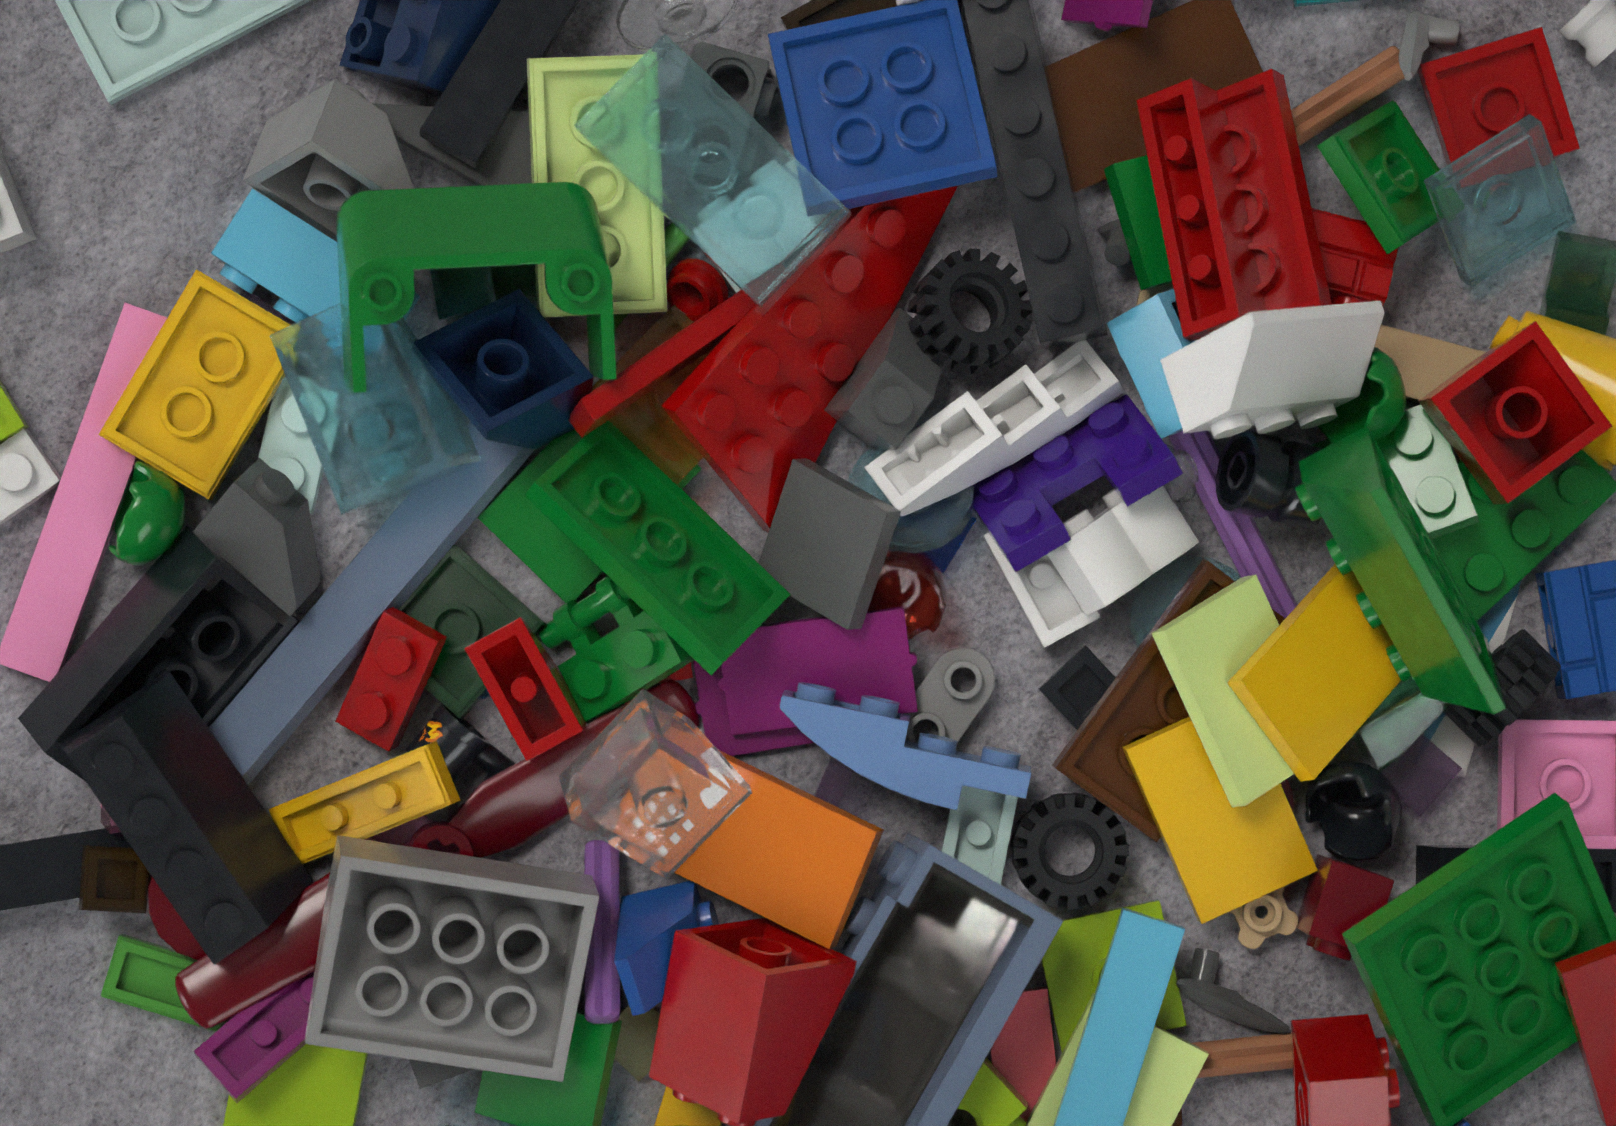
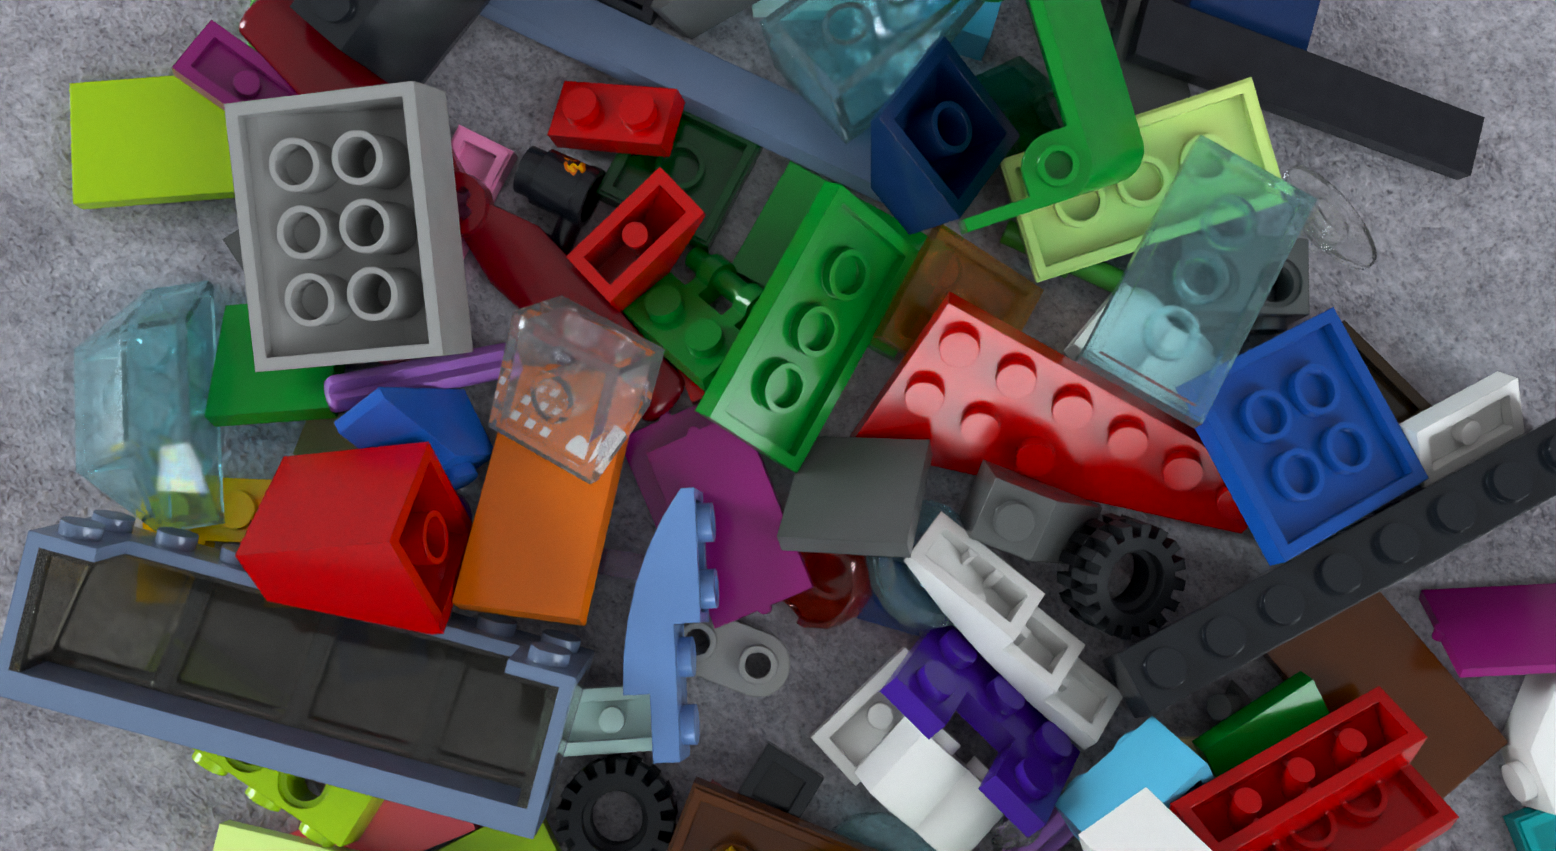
camera: 75 degrees right, 5 degrees down
yellow tile [269,741,461,864] -> none
red tile [569,265,786,438] -> none
red plate [666,258,728,321] -> none

